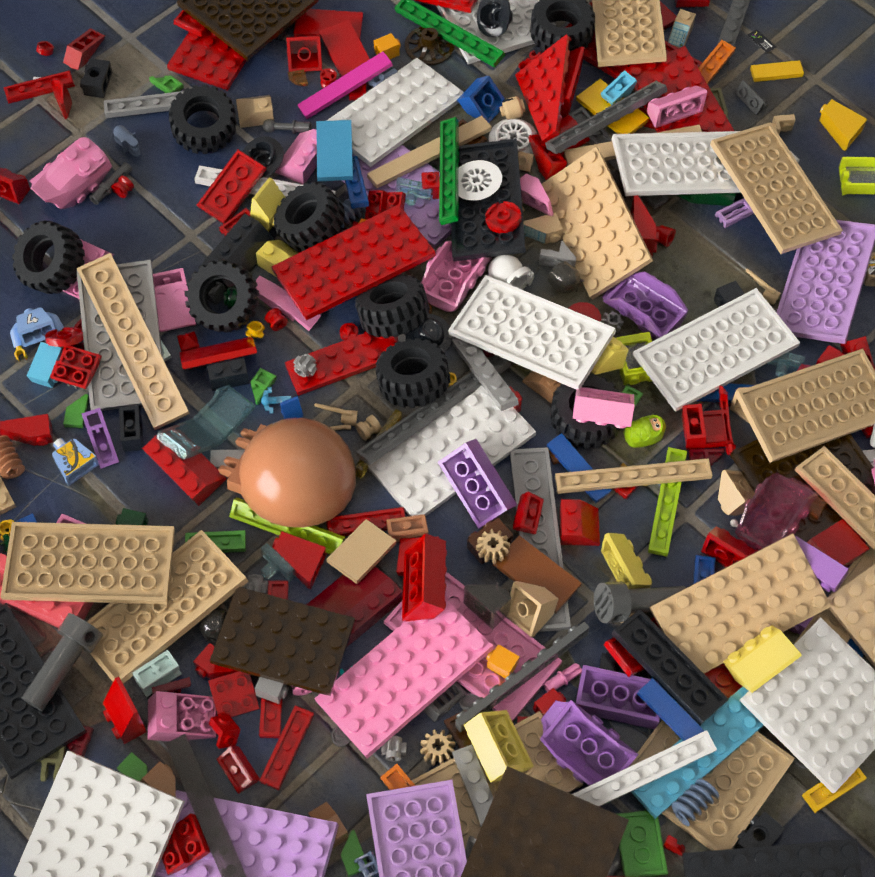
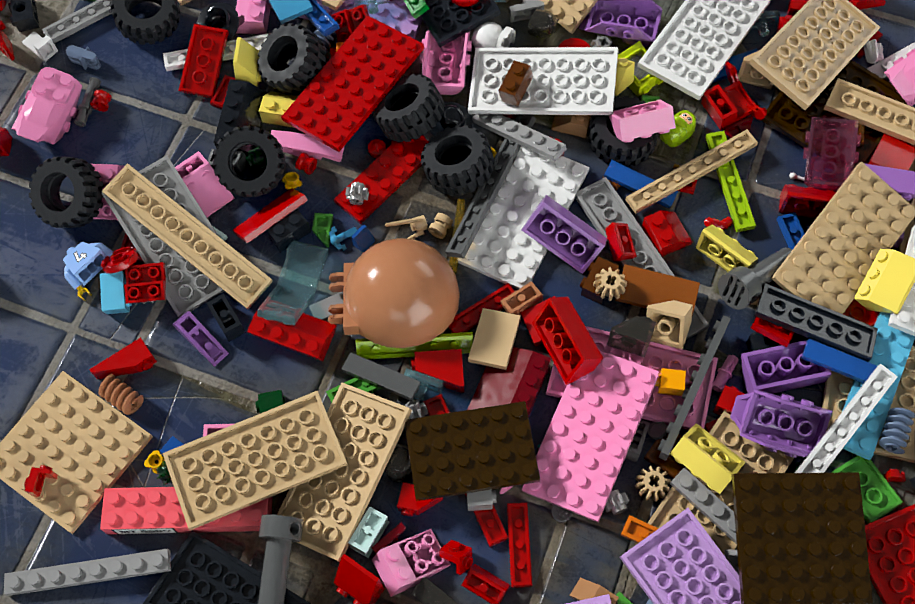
camera: 20 degrees left, 5 degrees up
torso [52,438,99,486] -> none
bright green tile [63,394,89,428] -> none
red slope [177,331,199,352] -> none
red hinge [208,671,260,717] -> none
tan slope [718,470,762,516] -> none
none -> white bracket [22,32,58,62]
none -> dark grey tile [341,353,421,401]
none -> reddish brown brick [498,60,533,107]
none -> red arm [704,217,733,230]

